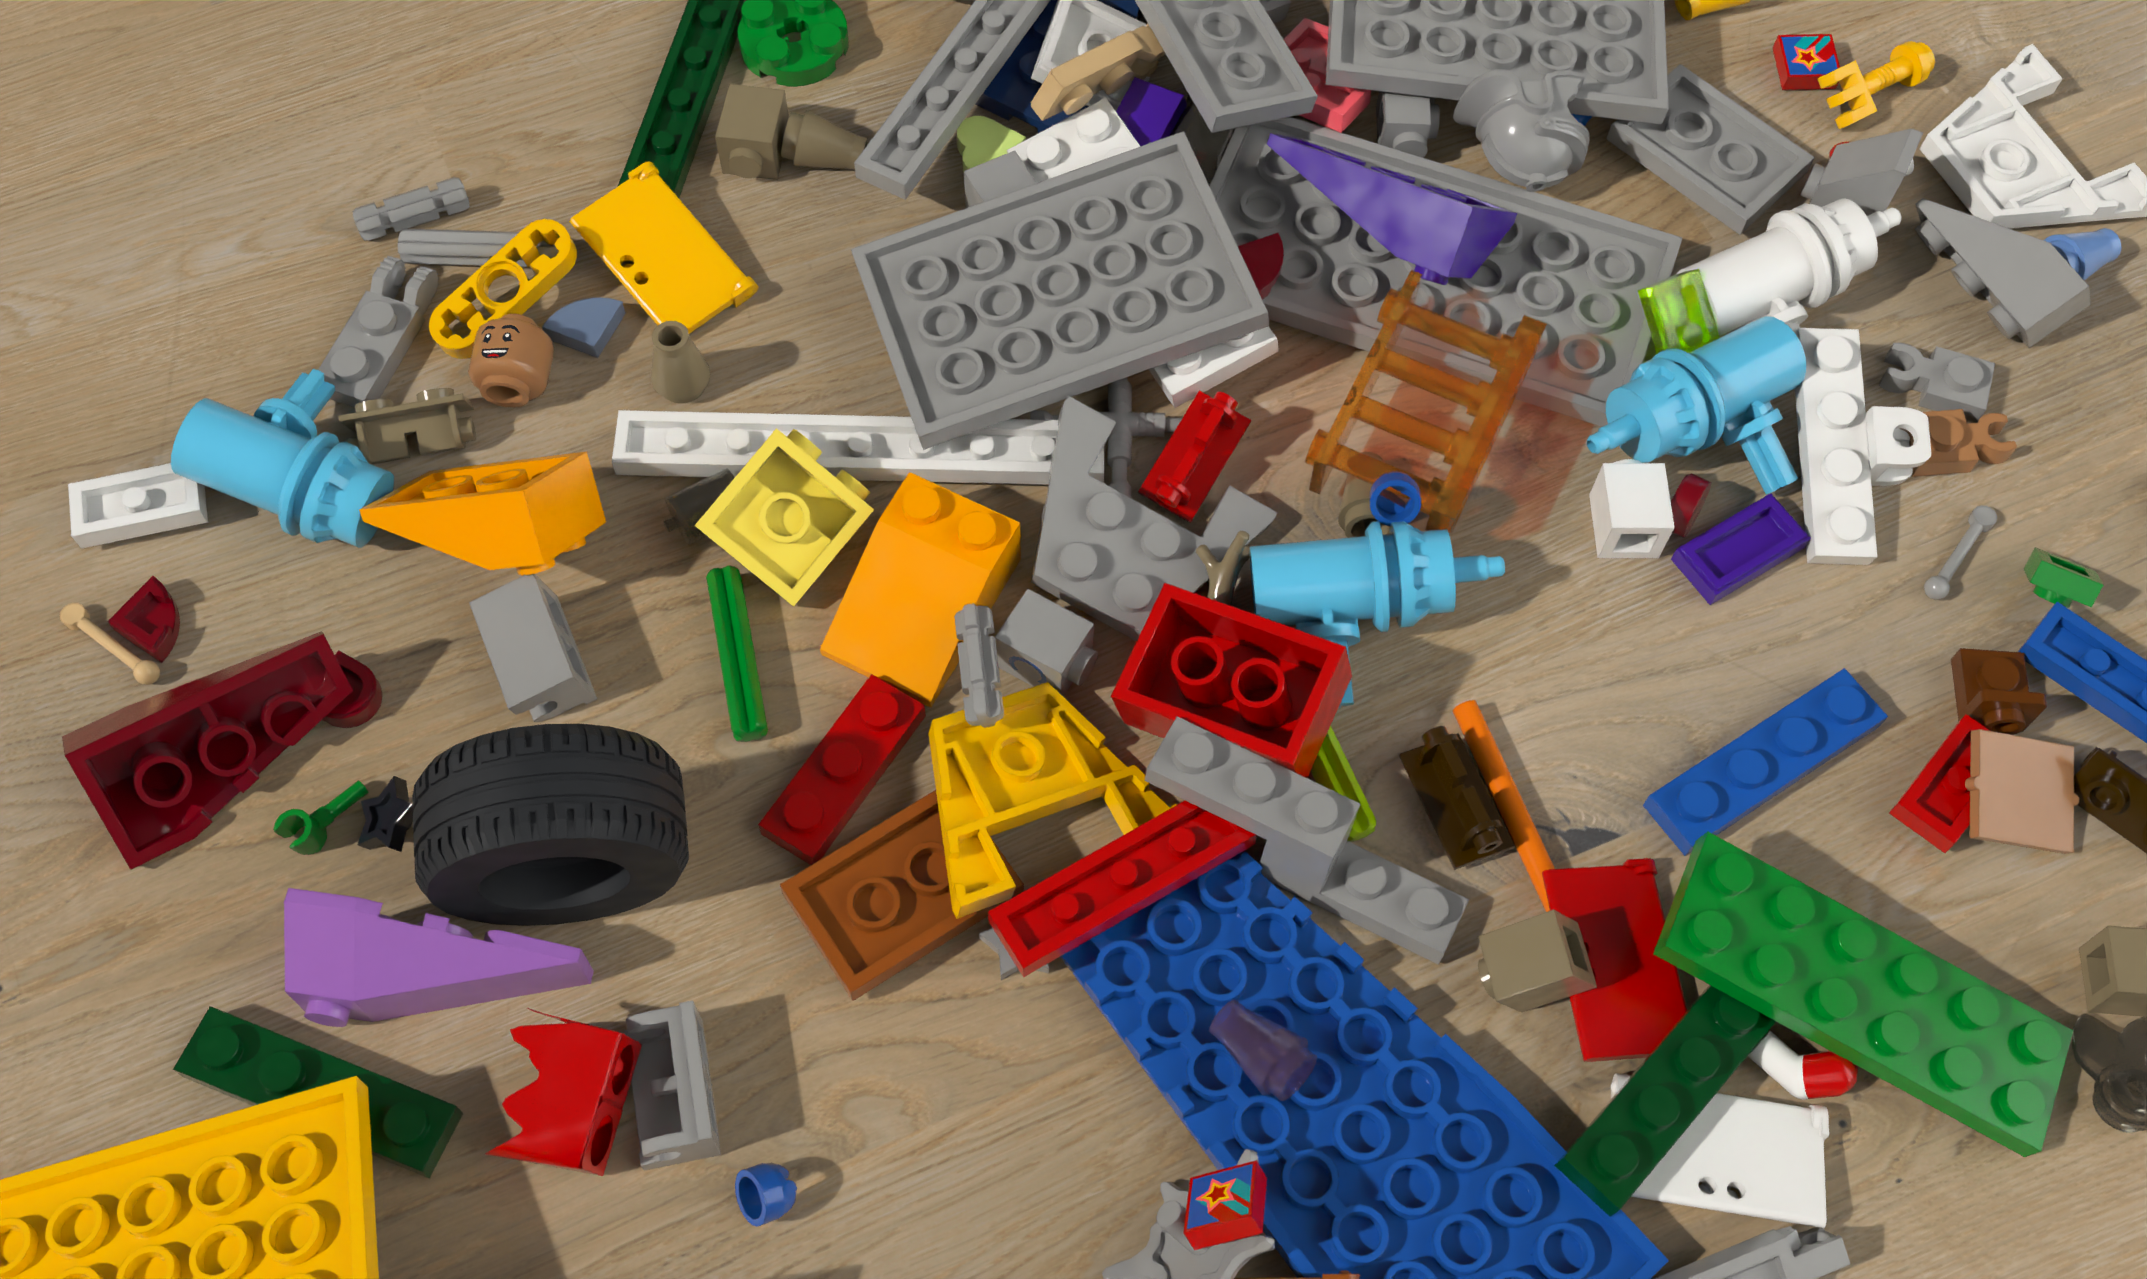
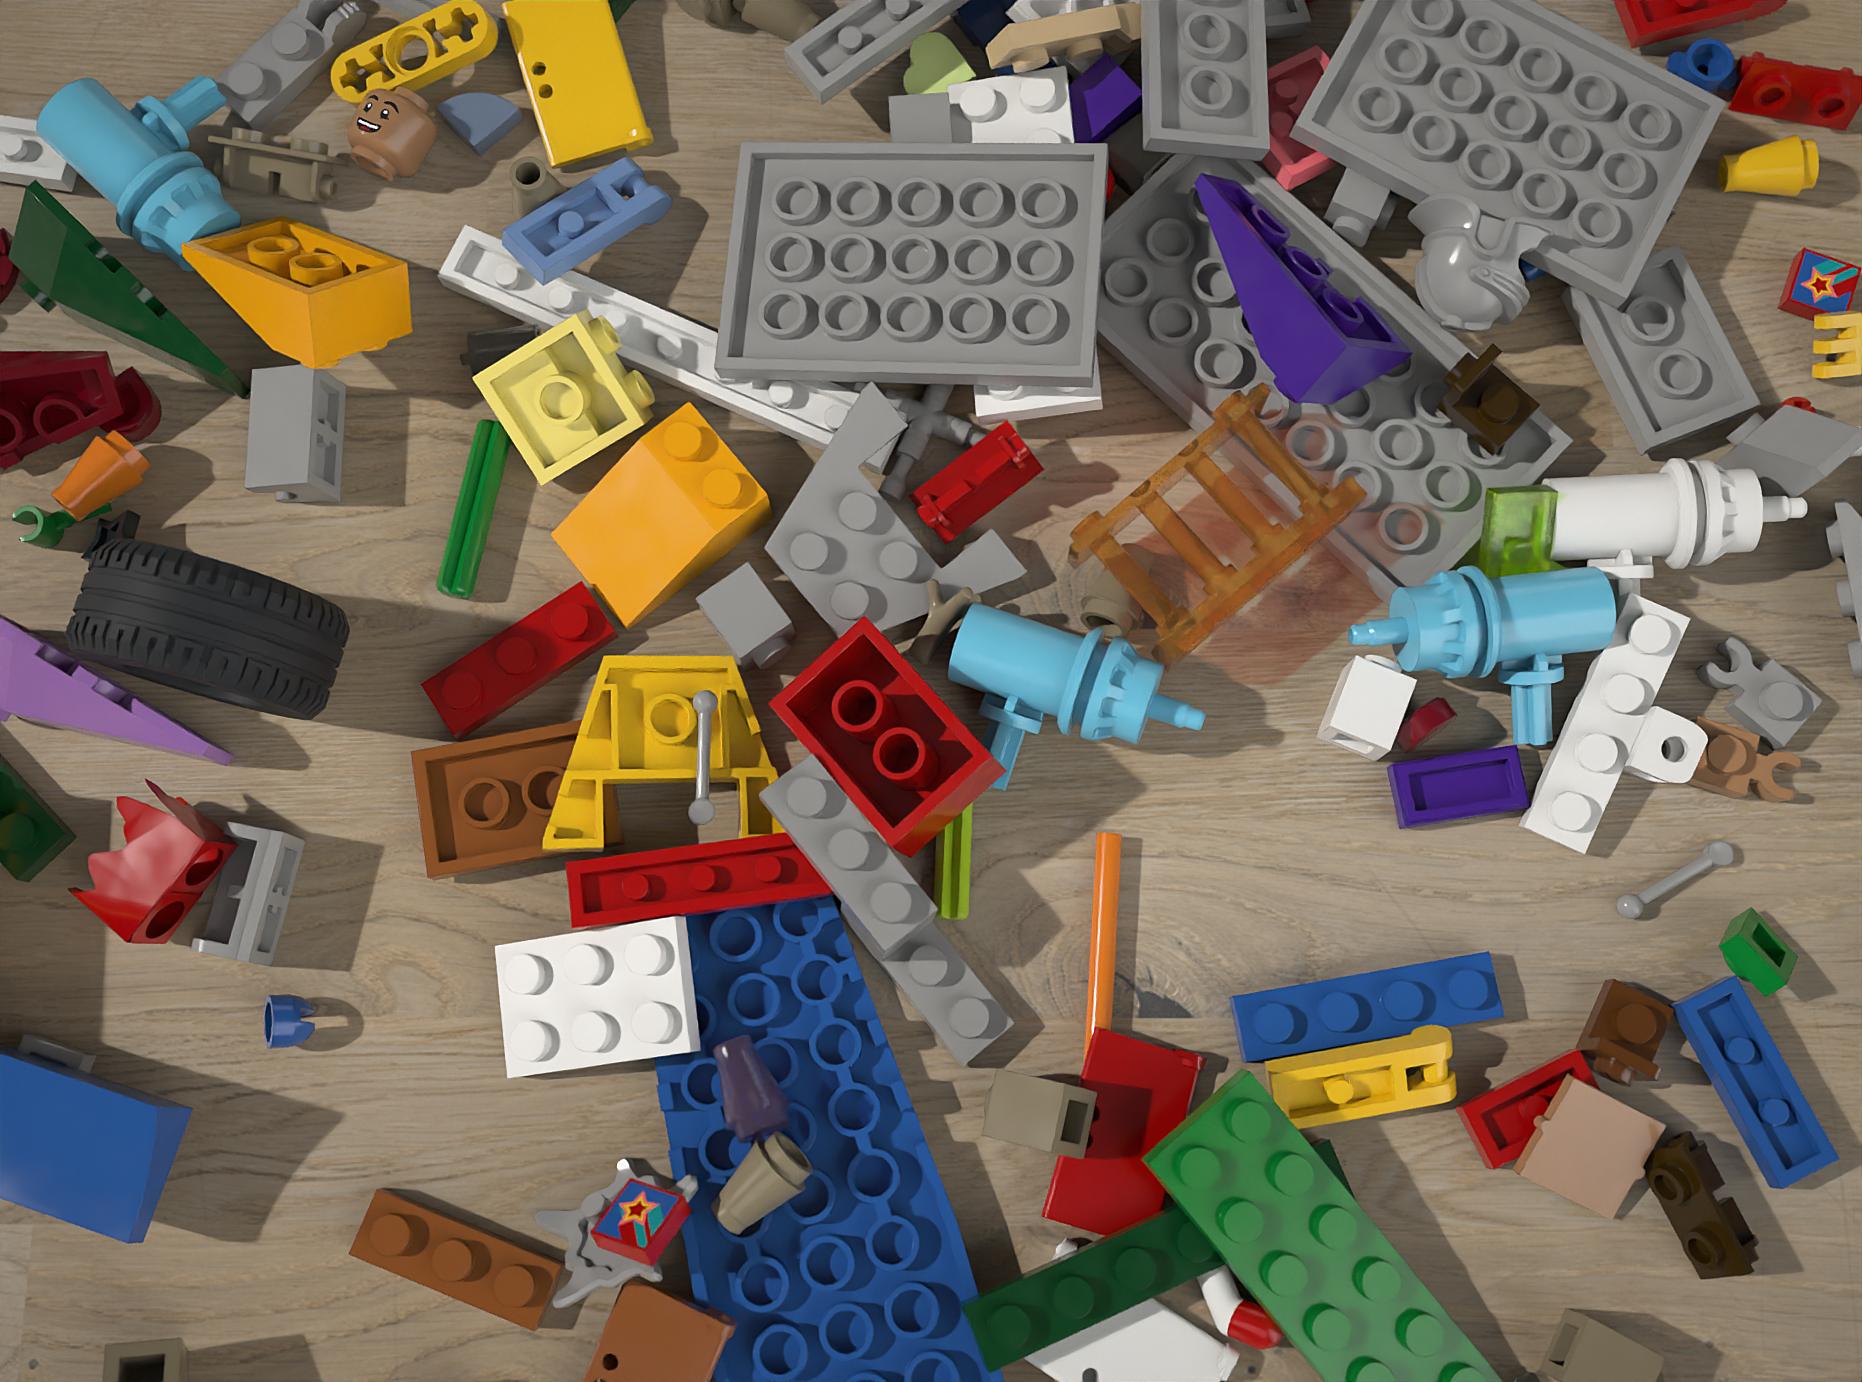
camera: 25 degrees right, 15 degrees up
light grey axle [954,603,1004,728] -> none
dark red tile [1238,233,1284,300] -> none
blue hinge [1369,471,1421,526] -> none
dark brown hinge [1399,726,1515,870] -> none
none -> dark green wedge [9,179,251,399]
none -> orange cone [50,430,151,522]
none -> white plate [495,916,701,1078]
none -> medium blue plate [502,157,672,286]
none -> light grey hinge [688,690,718,825]
none -> dark tan cone [711,1131,813,1235]
none -> yellow plate [1265,1025,1457,1129]
none -> dark brown bracket [1436,343,1540,456]

